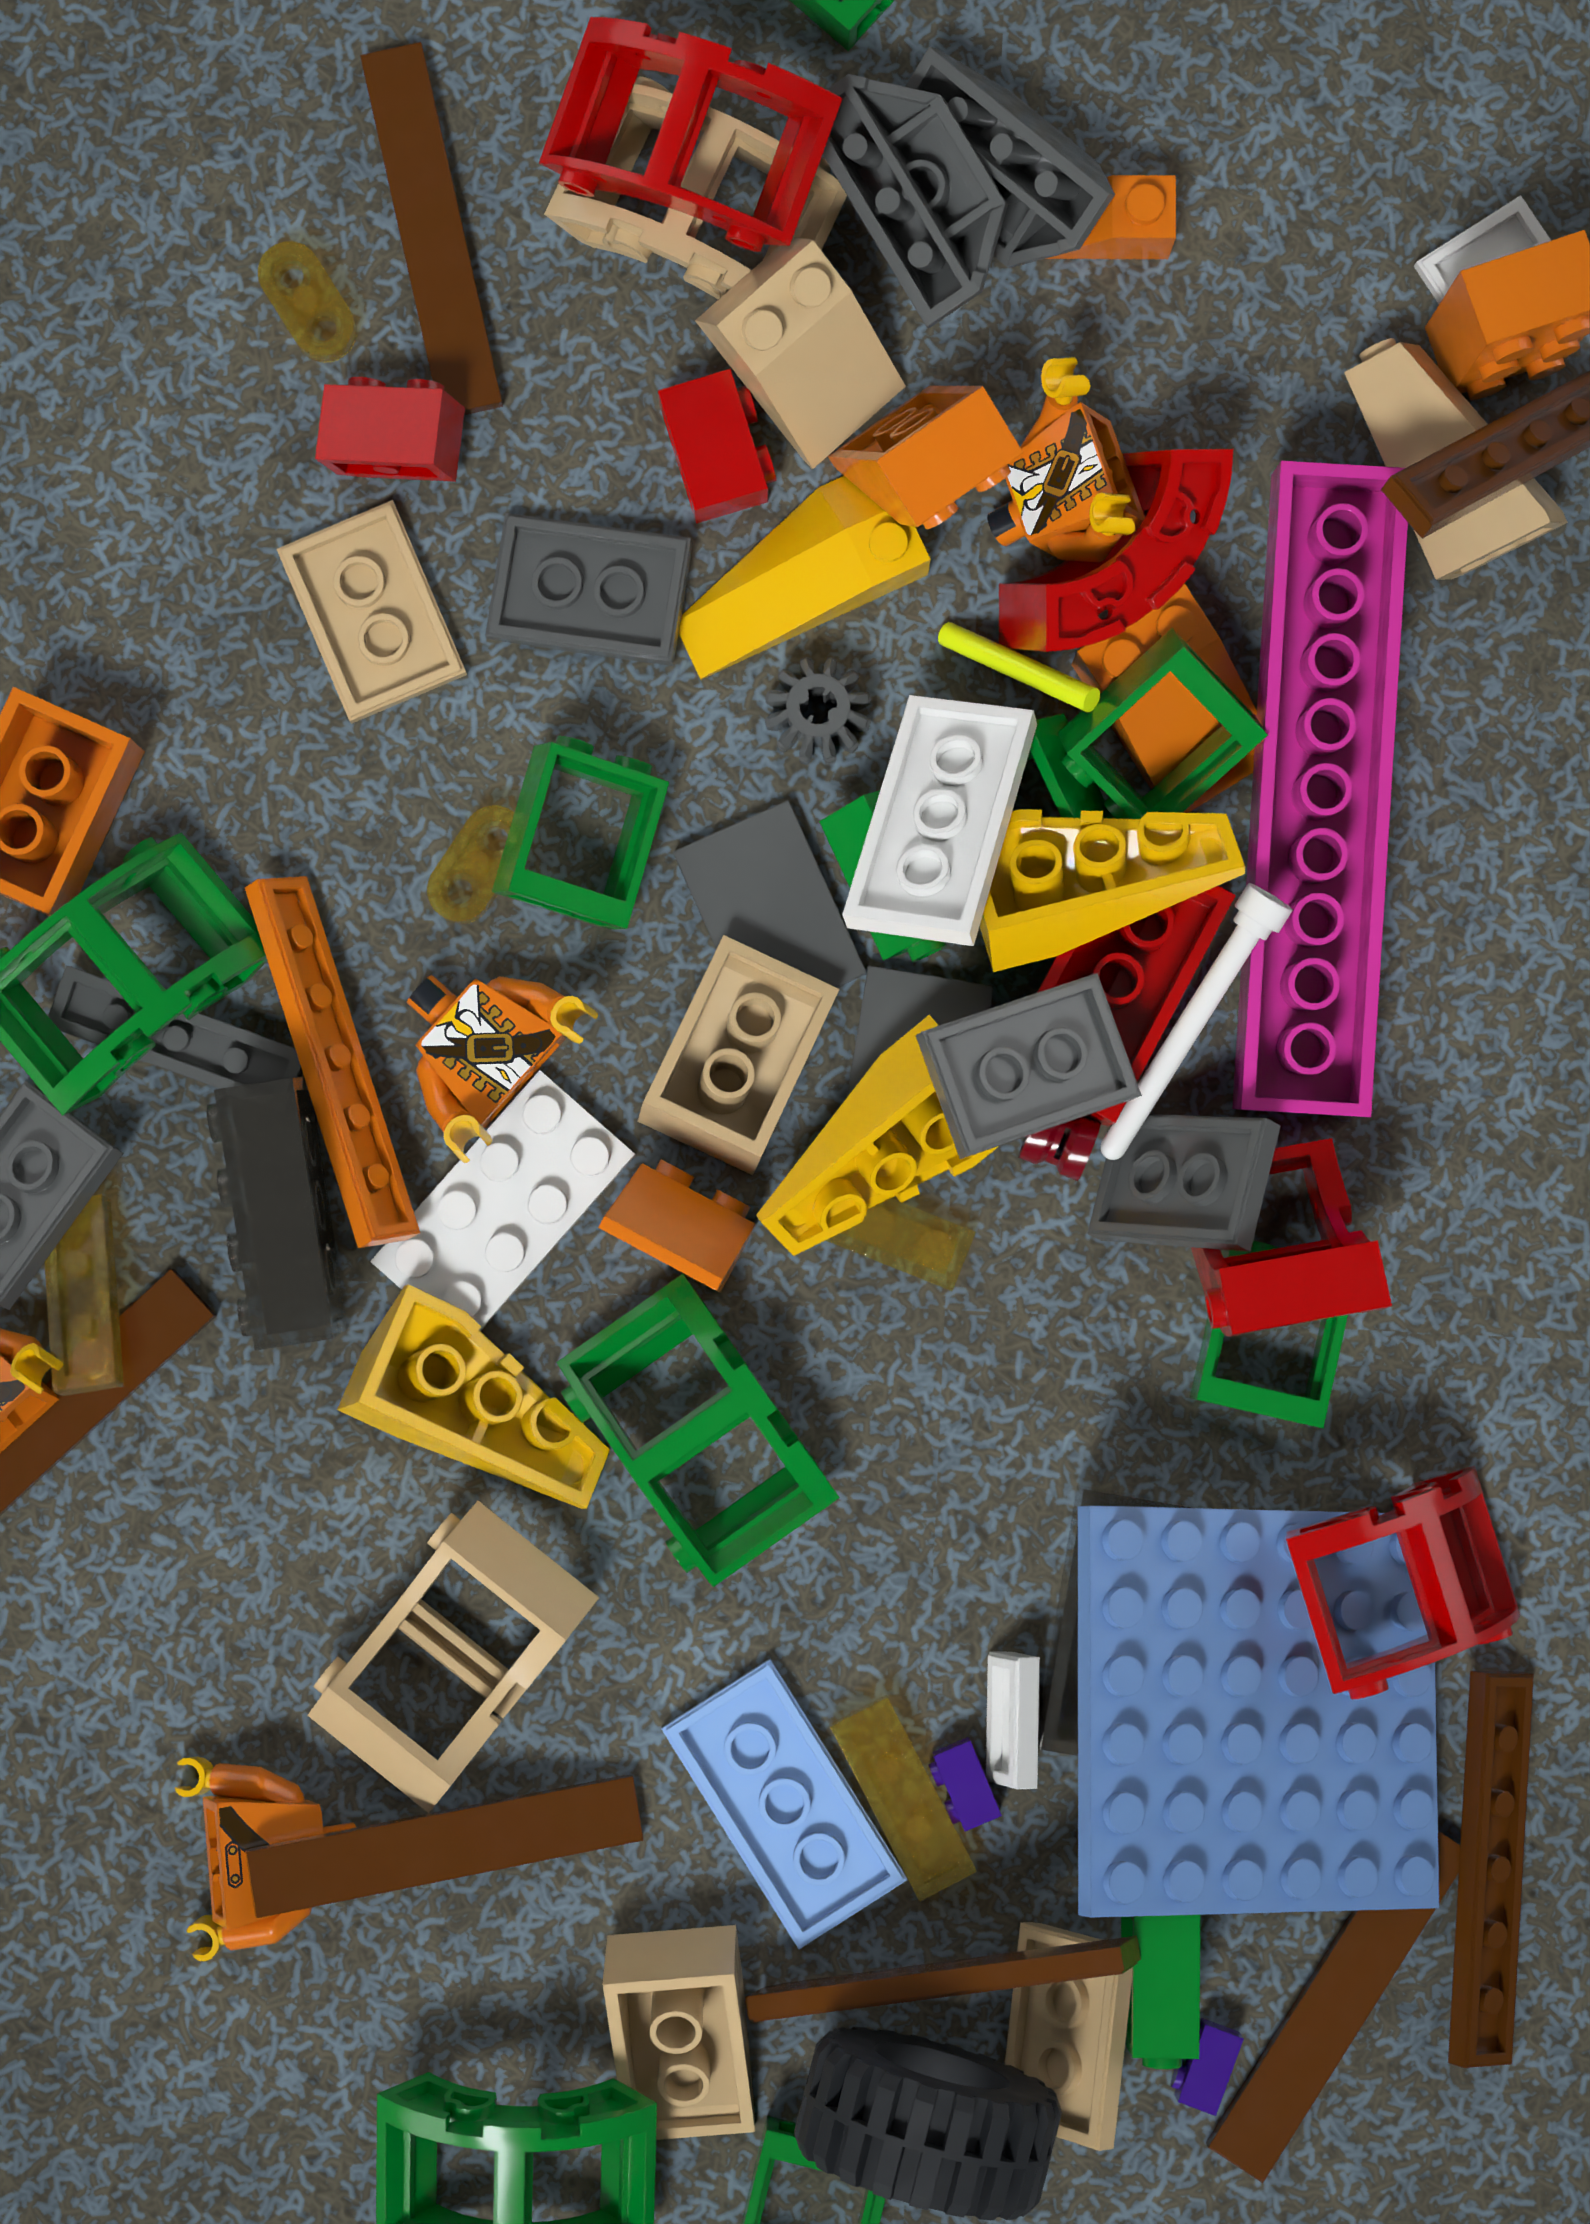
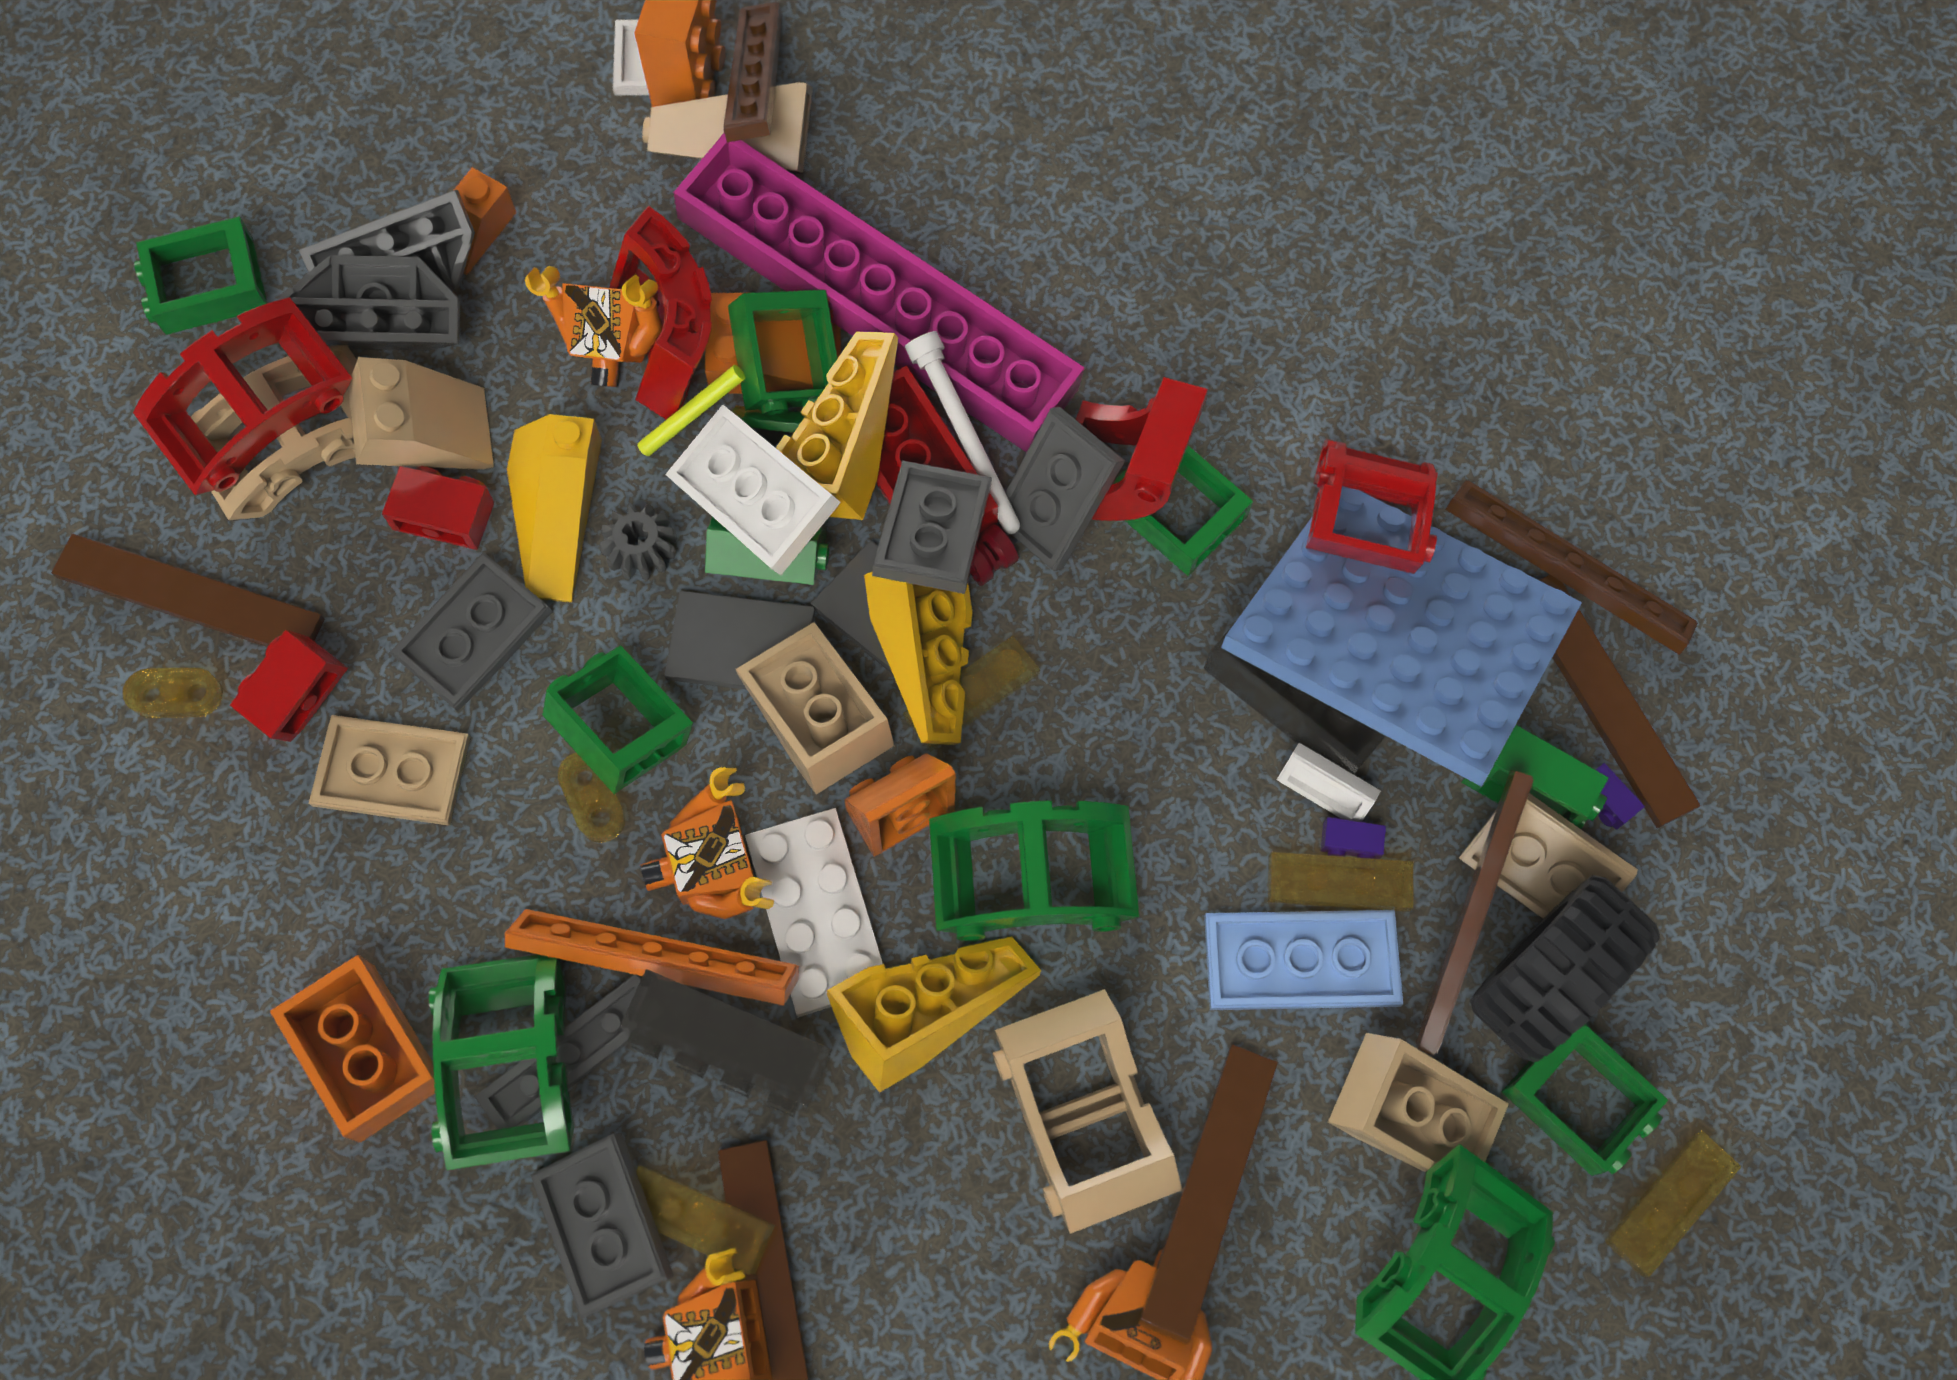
camera: 60 degrees left, 15 degrees down
orange slope [827,386,1023,529] -> none

